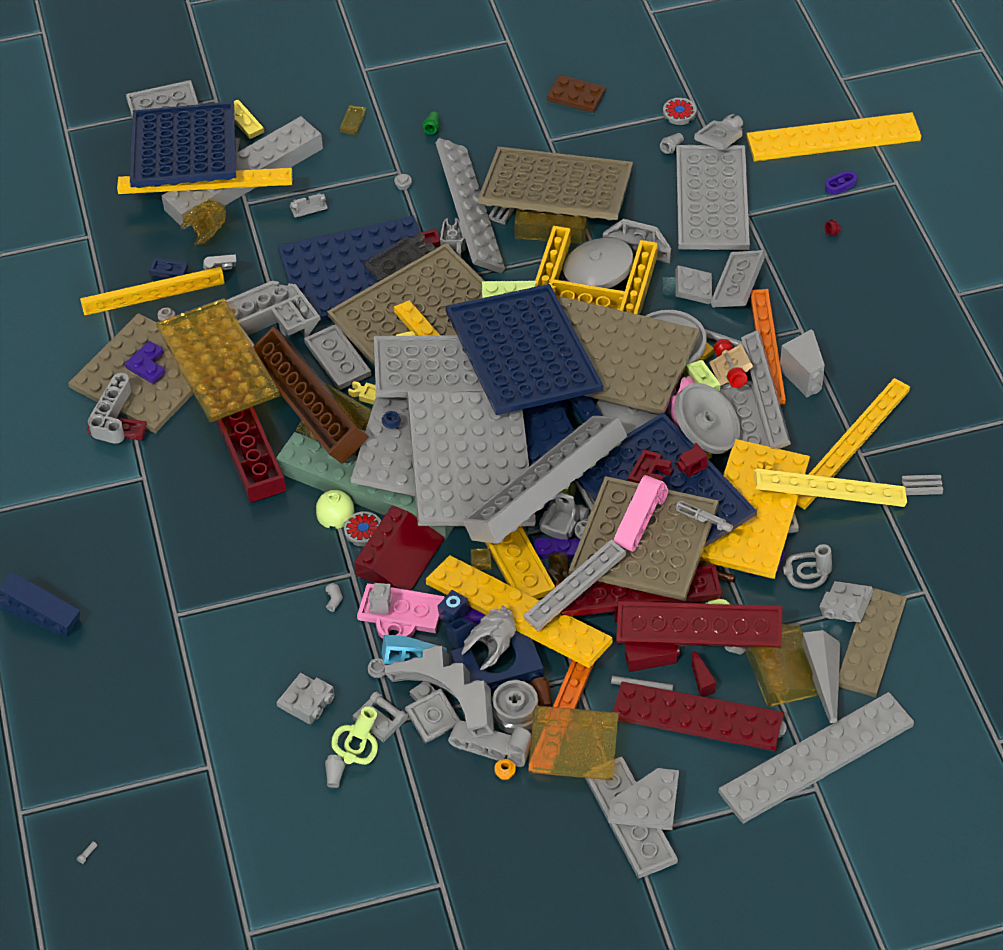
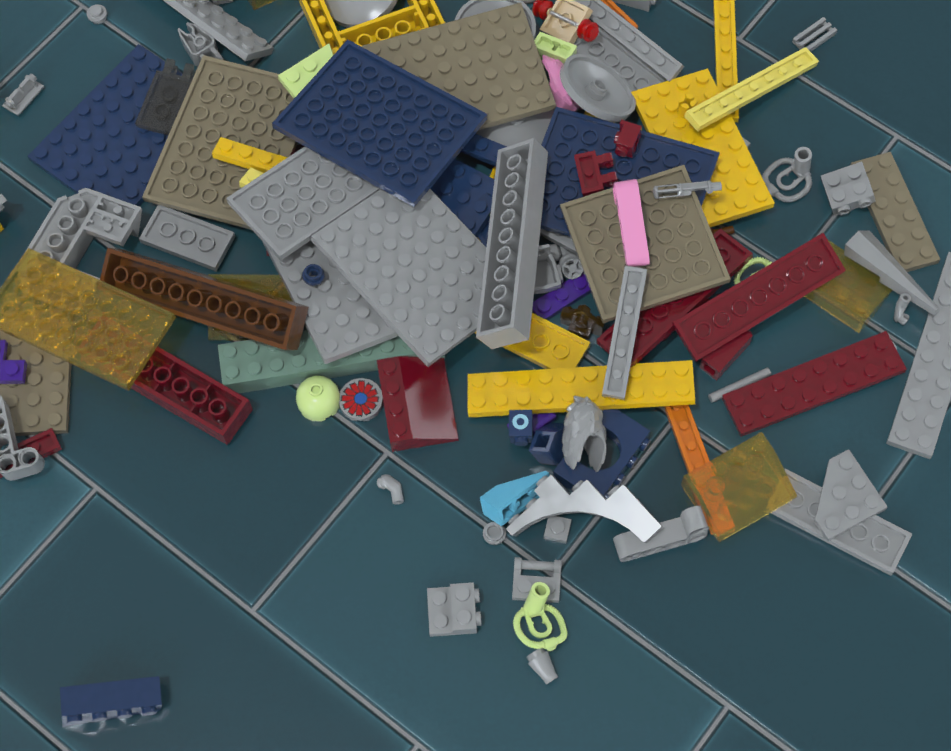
camera: 35 degrees left, 15 degrees up
light yellow plate [348,382,376,405] -> none
bright pink plate [357,583,445,639] -> none
light grey brick [369,583,392,614] -> none
light grey tile [405,688,460,744] -> none
dark red plate [420,229,441,249] -> none
clear yellow plate [471,548,492,570] -> none
light grey wheel [492,680,538,734] -> none
light orange plate [495,759,516,780] -> none
reddish brown cone [530,677,552,709] -> none
dark red slope [691,651,716,697] -> none
none -> light grey arm [893,293,911,325]

